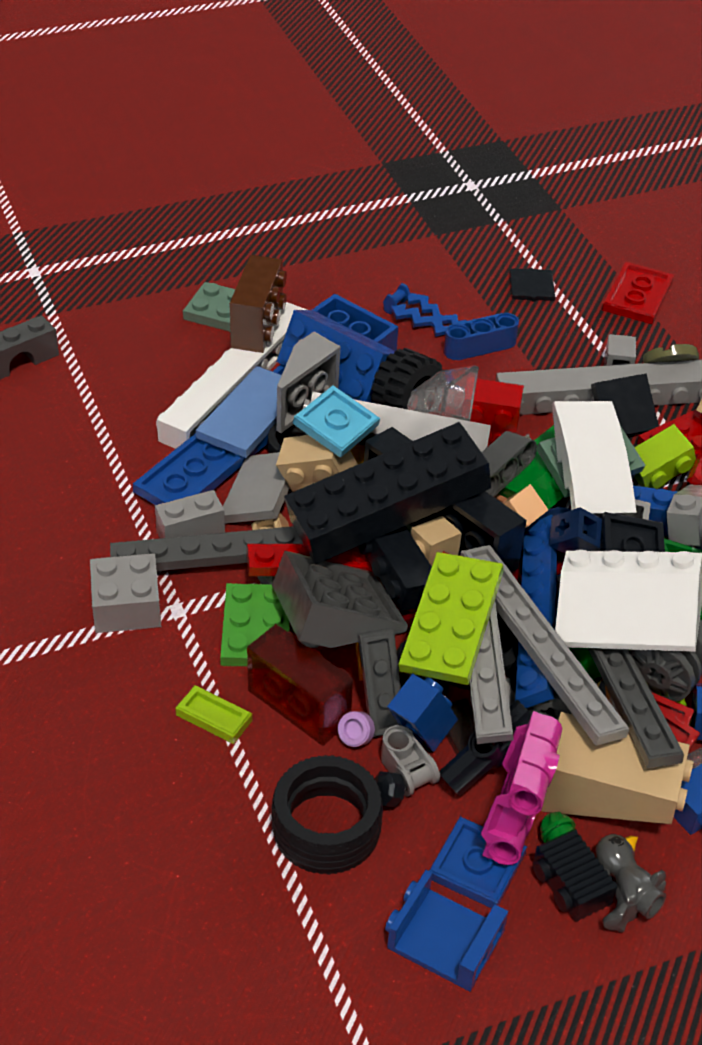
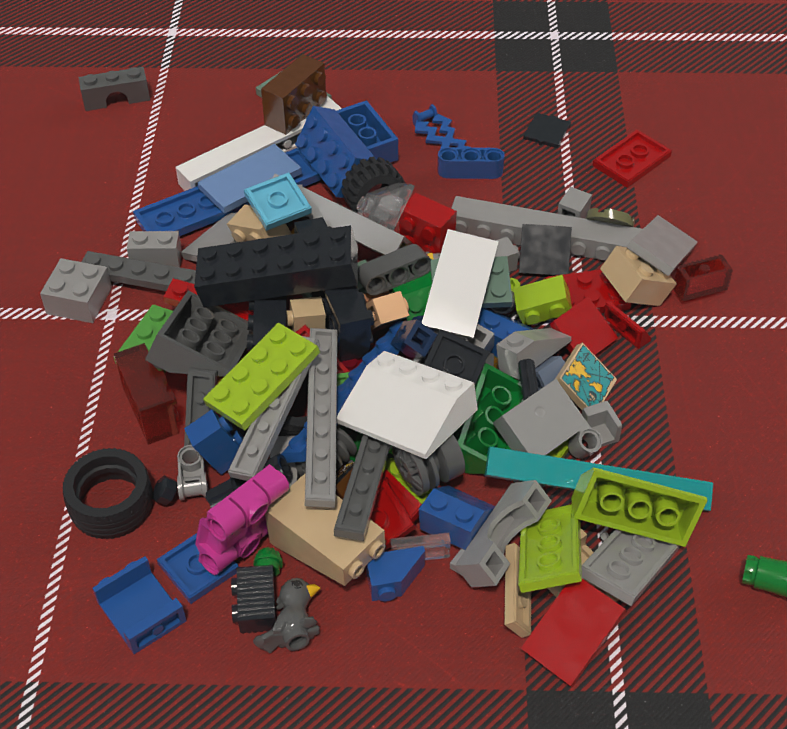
camera: 25 degrees right, 5 degrees up
lime tile [176,685,253,744] -> none
light grey slope [276,332,341,433] -> none
lavender tile [338,711,375,747] -> none

